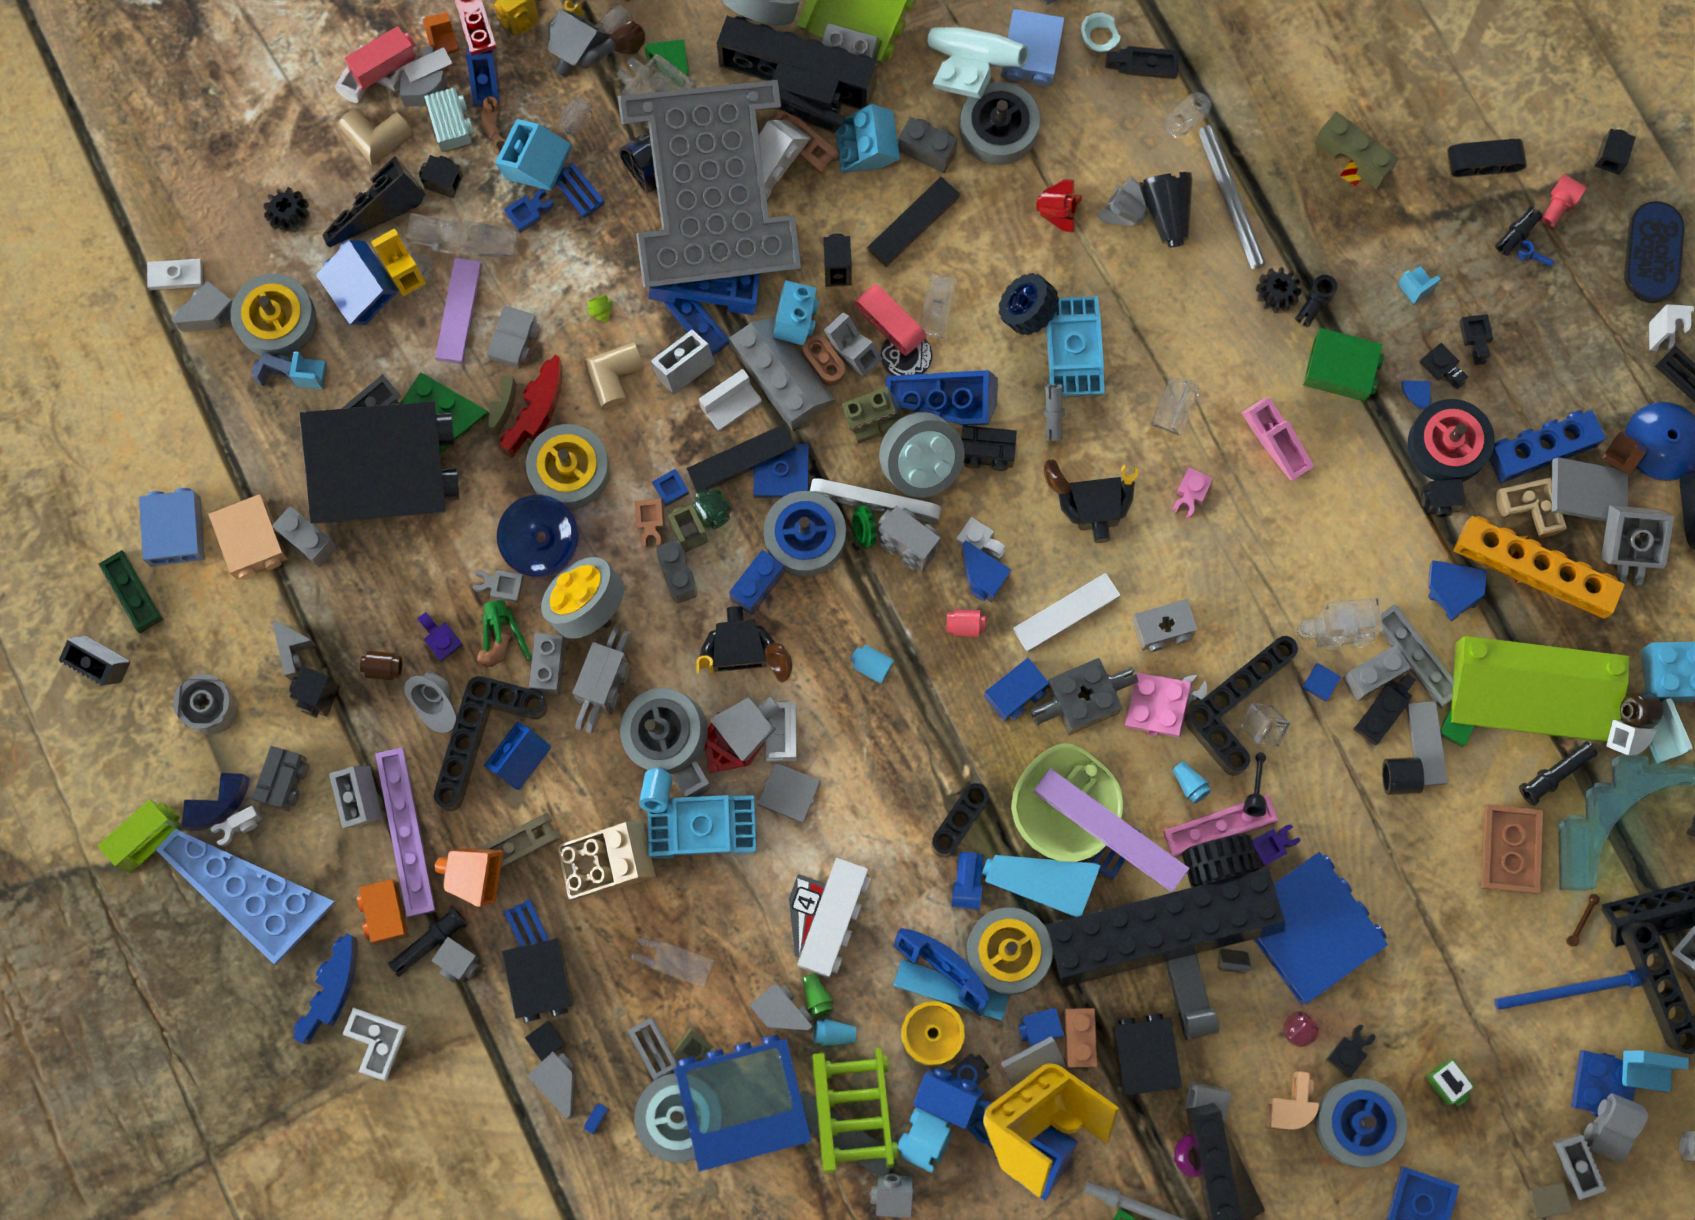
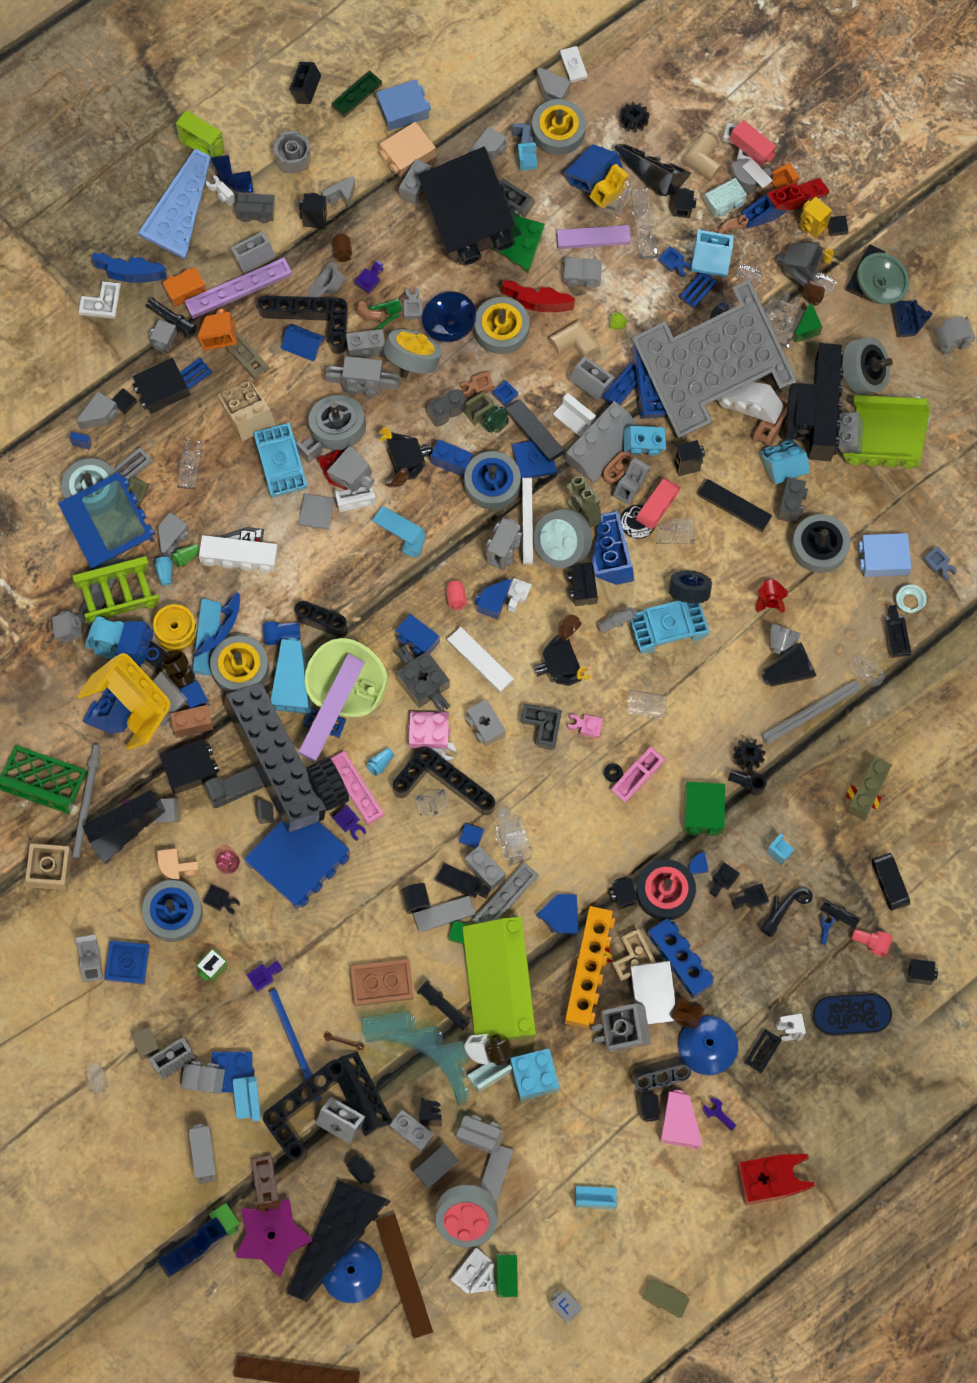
camera: 75 degrees right, 5 degrees down
olive slope [488,376,517,435] -> none
medium azure brick [639,768,672,813] -> none
green gear [852,505,878,549] -> none
light aqua plate [928,27,1028,99] -> none
black hinge [1243,752,1267,817] -> none
none -> dark brown wheel [162,651,195,687]
none -> dark purple plate [246,961,283,992]
none -> medium azure tile [372,506,425,546]
none -> light grey slope [468,127,507,160]
none -> dark grey brick [521,704,562,749]
none -> black plate [604,763,623,783]
none -> black plant [760,887,813,937]

